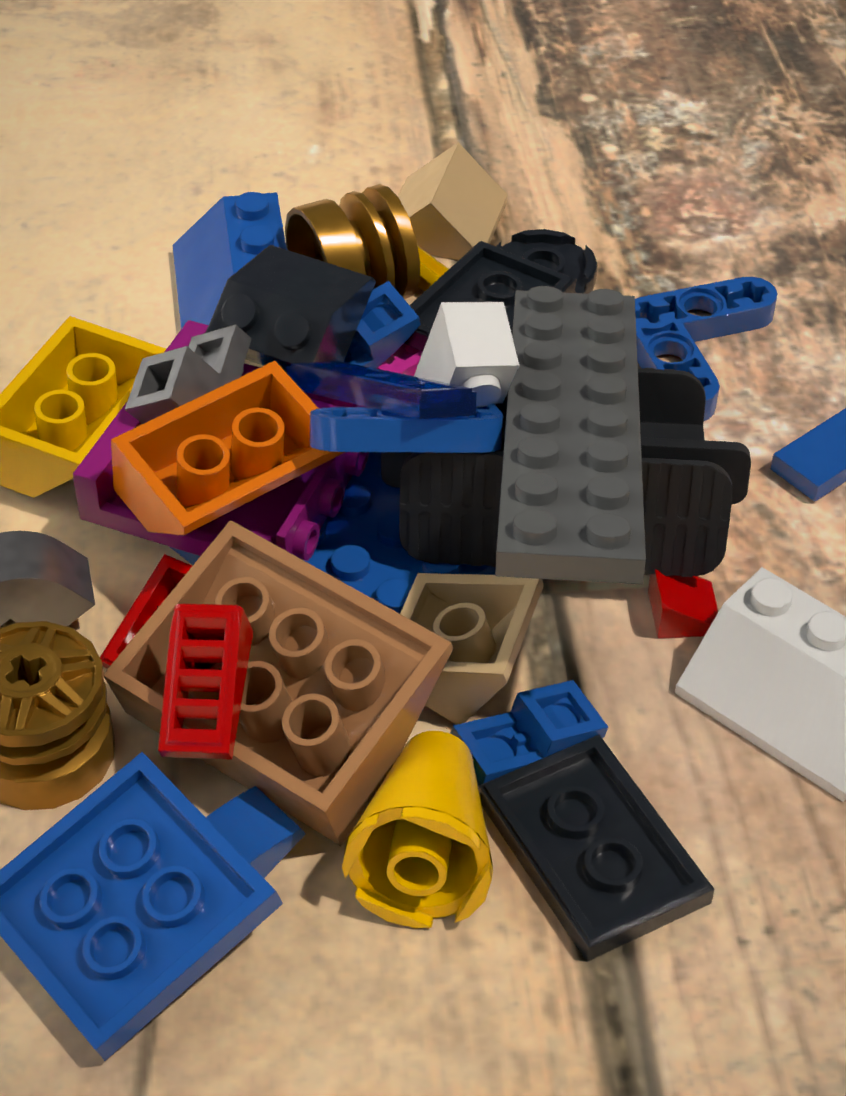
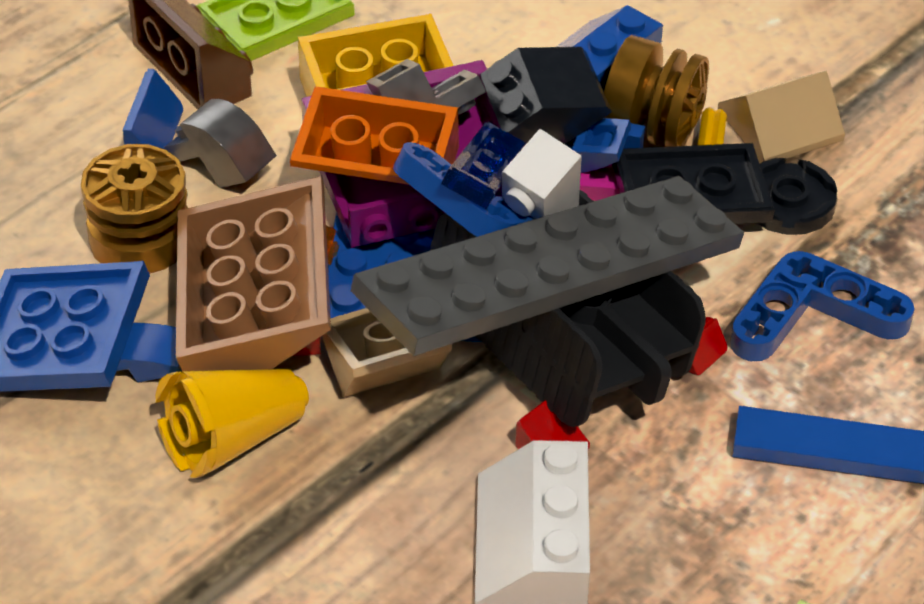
camera: 50 degrees right, 0 degrees up
red slope [158,604,254,760] -> none
blue slope [450,680,608,789] -> none
black tile [478,735,715,962] -> none

